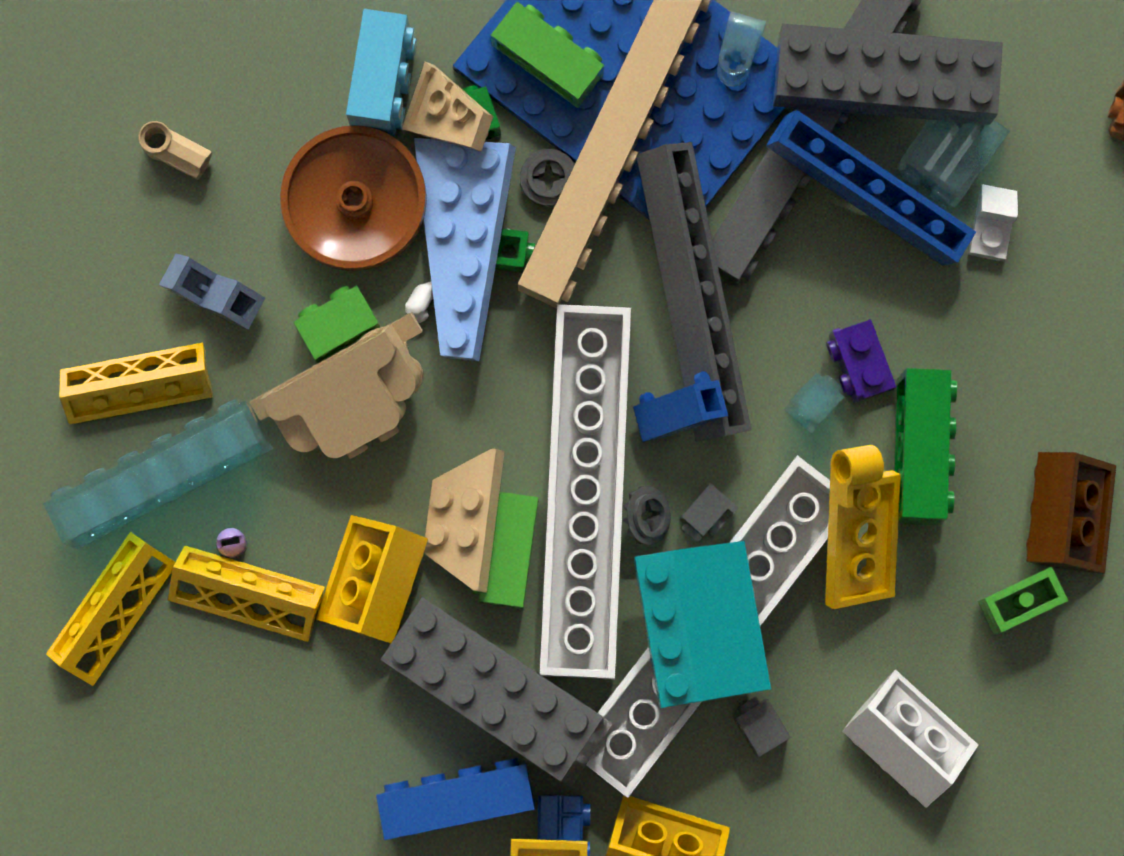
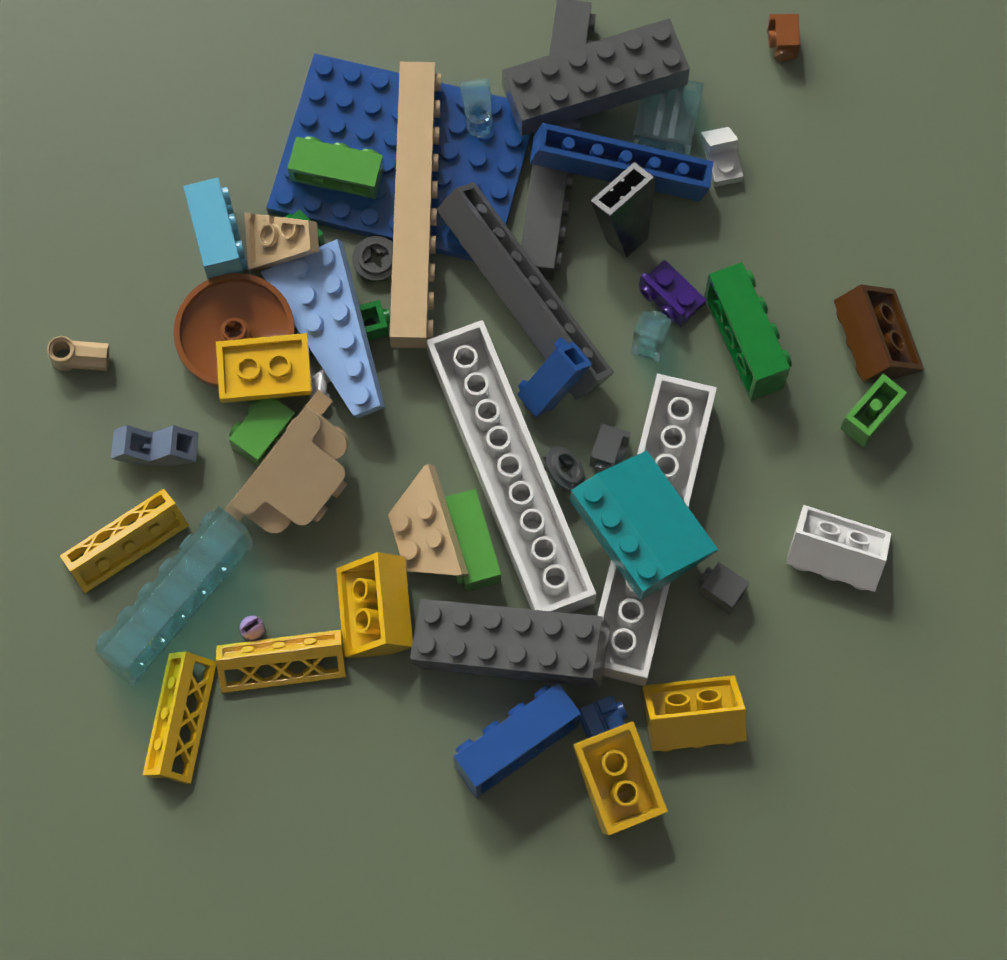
camera: 25 degrees left, 10 degrees down
yellow hinge [825,445,901,609] -> none
none -> yellow plate [216,333,312,403]
none -> black slope [590,162,655,258]

